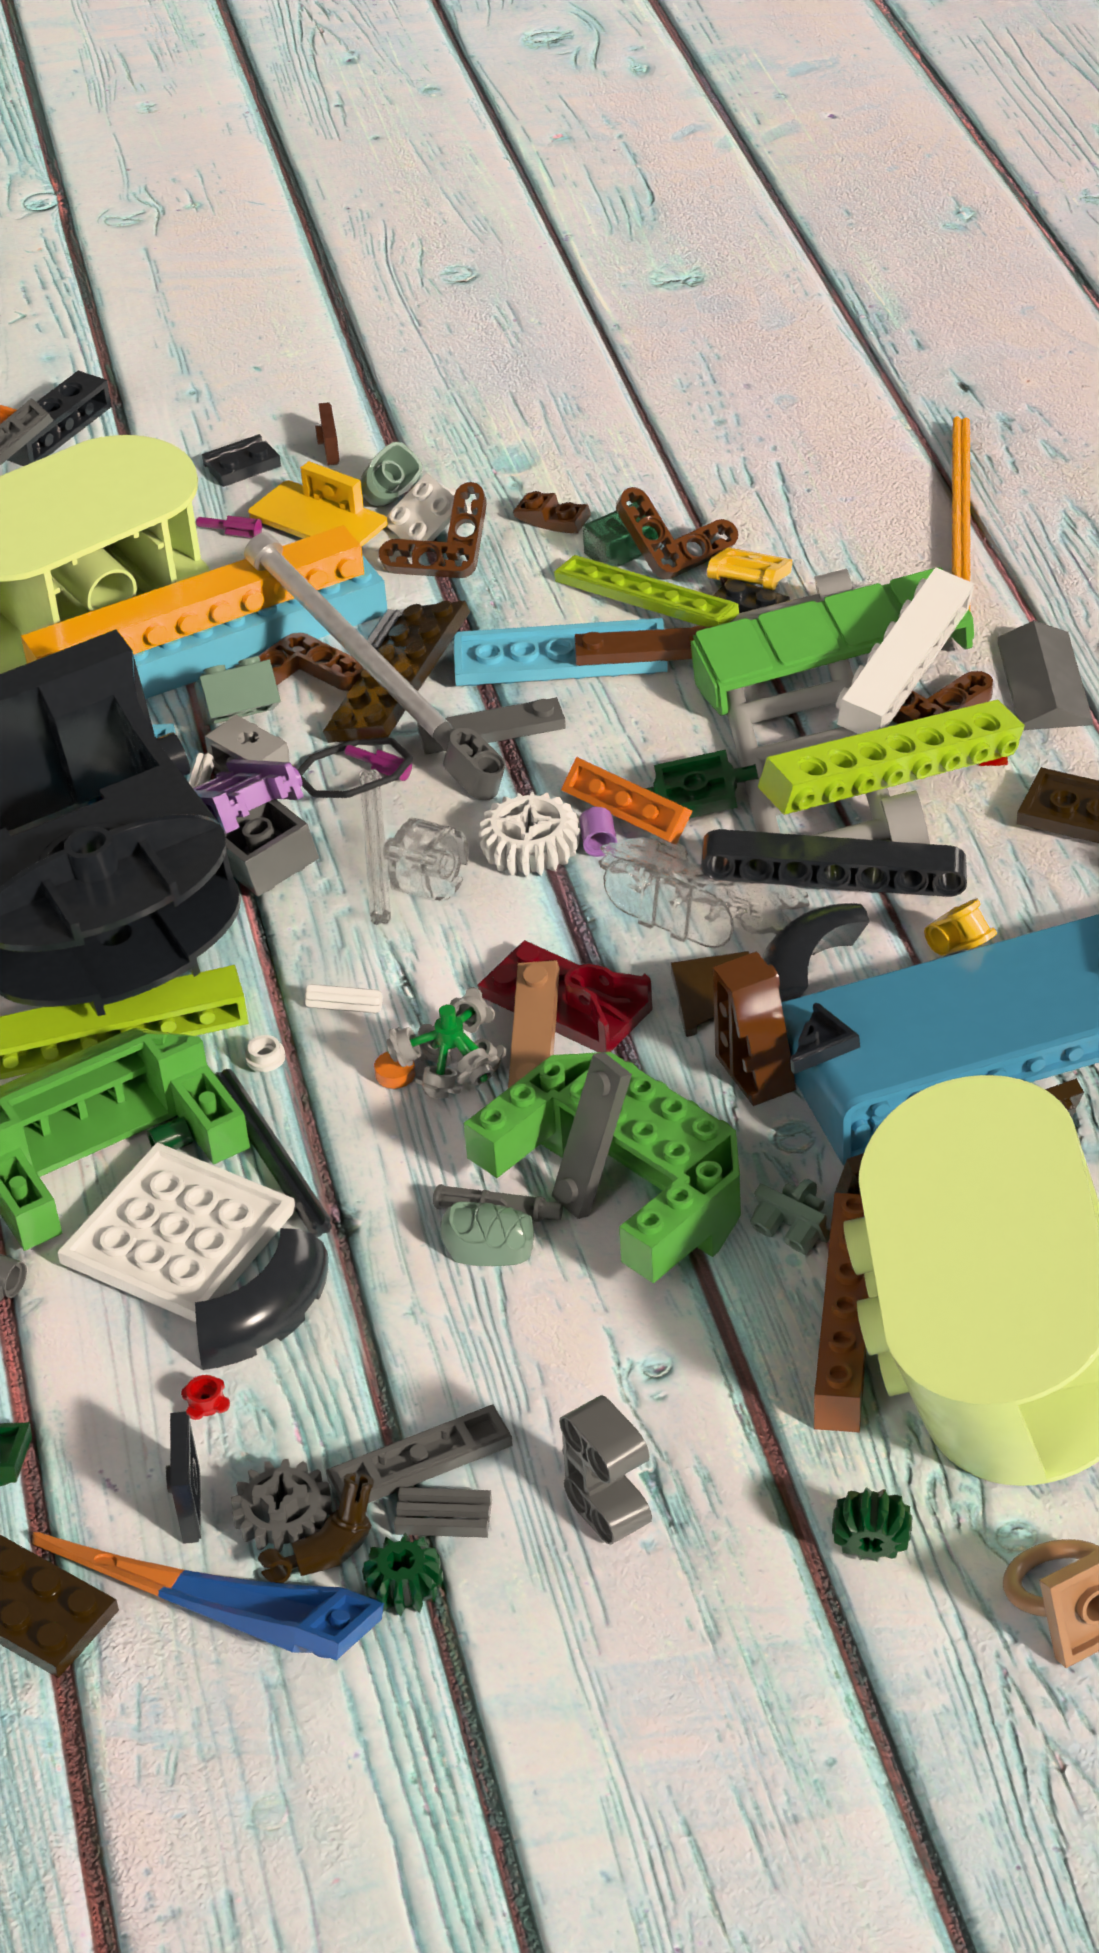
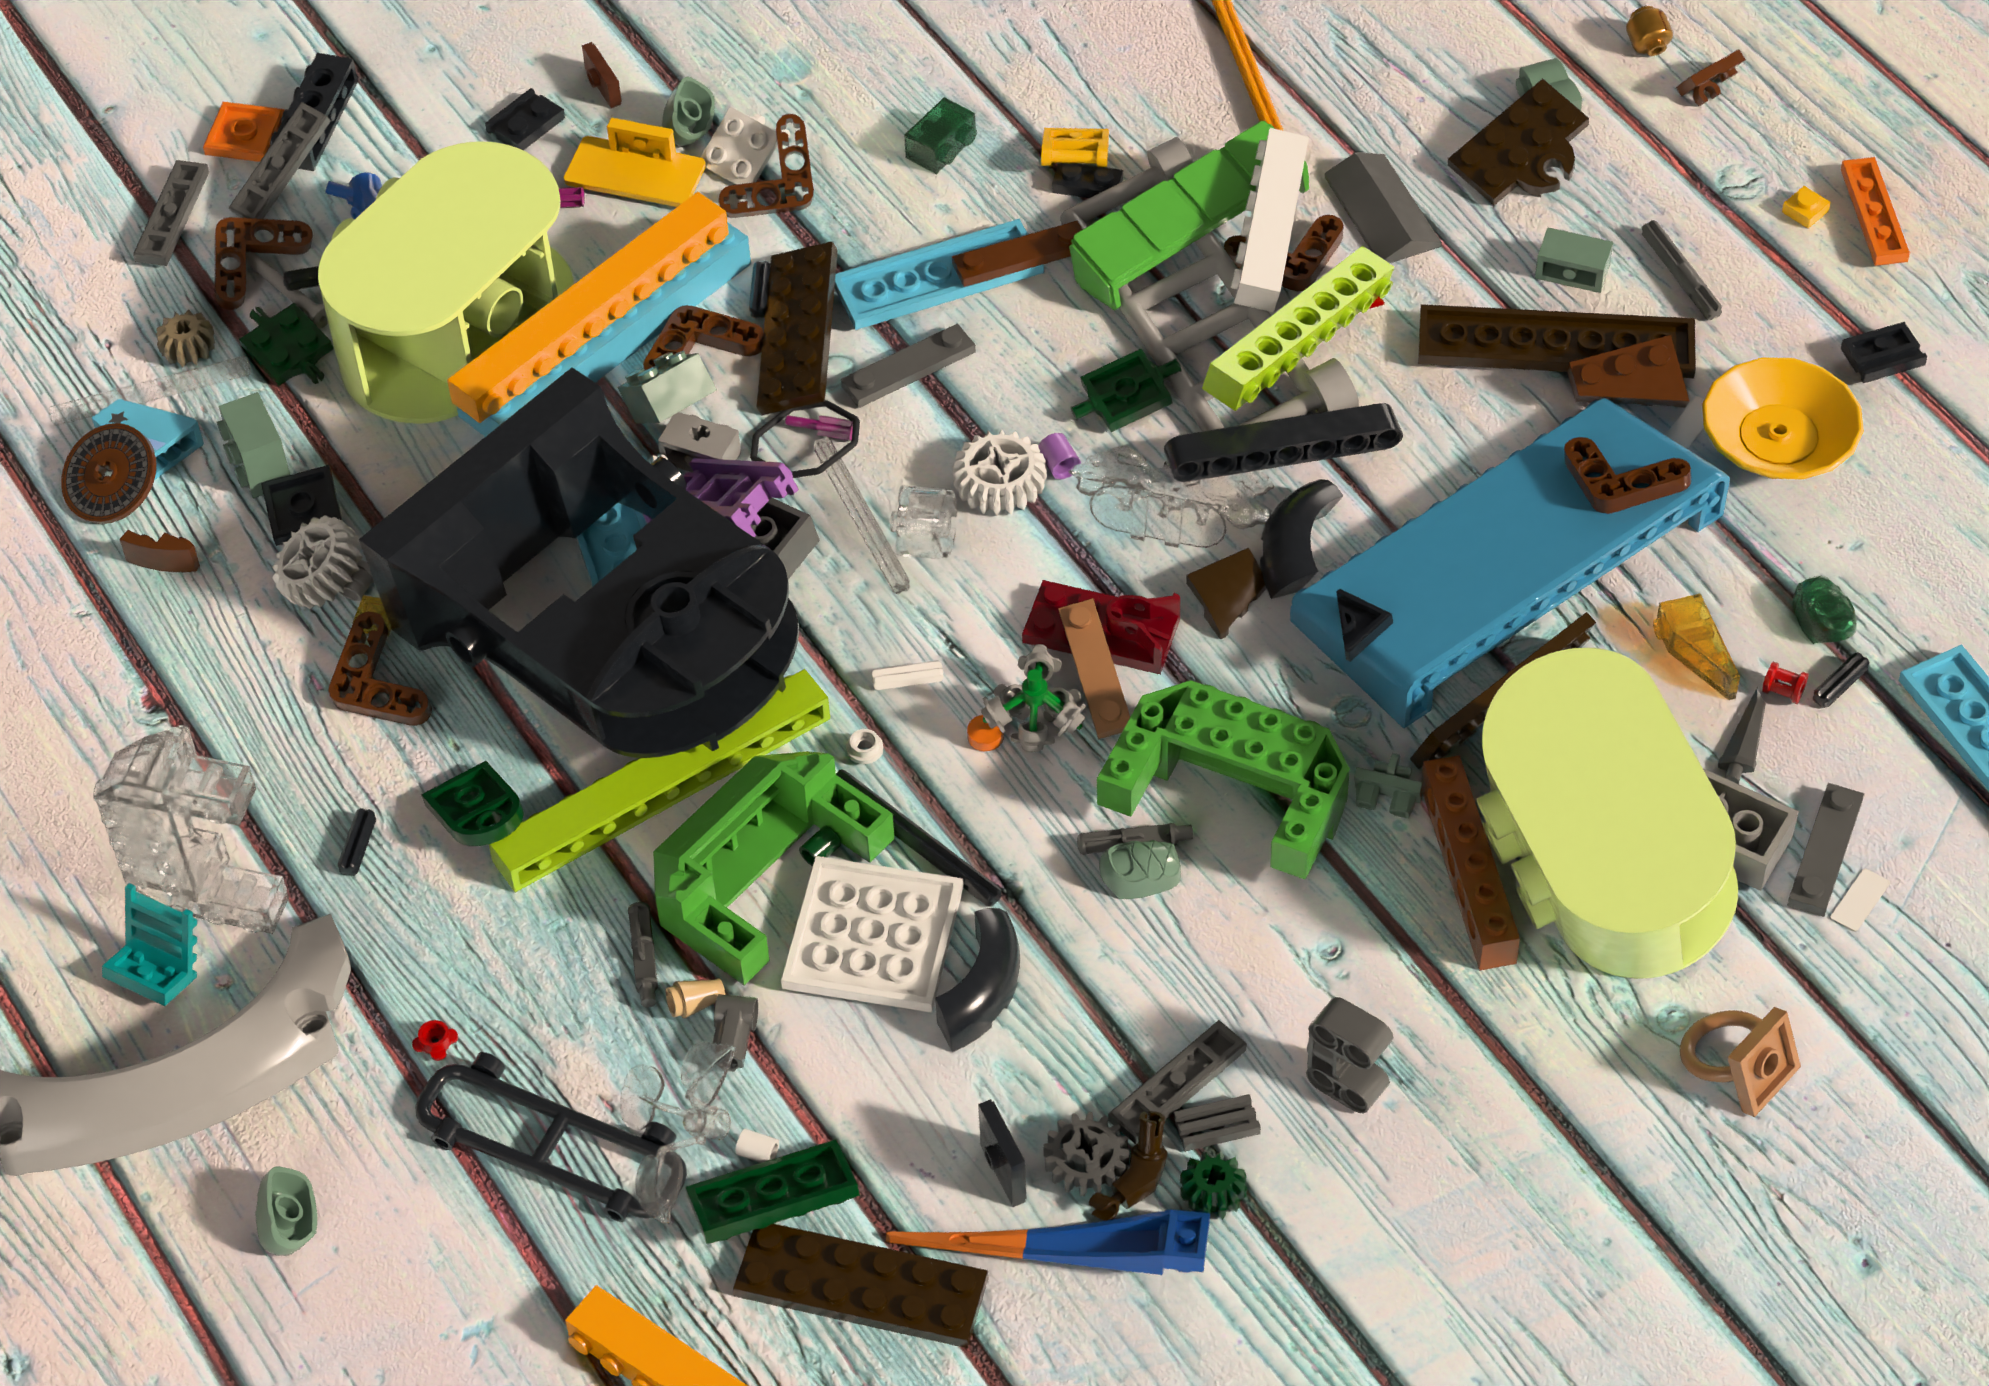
camera: 20 degrees left, 10 degrees up
red plate [181,1375,230,1420] -> none
flat silver piece [244,532,505,800] -> none
reddish brown slope [513,491,591,533] -> none
dark grey plate [551,1052,632,1219] -> none
lime tile [554,555,739,627] -> none
orange plate [561,756,692,845] -> none
reddish brown beam [616,487,738,579] -> none
reddish brown wedge [713,951,797,1106] -> none
dark green gear [832,1487,913,1562] -> none
yellow piece [924,898,997,956] -> none

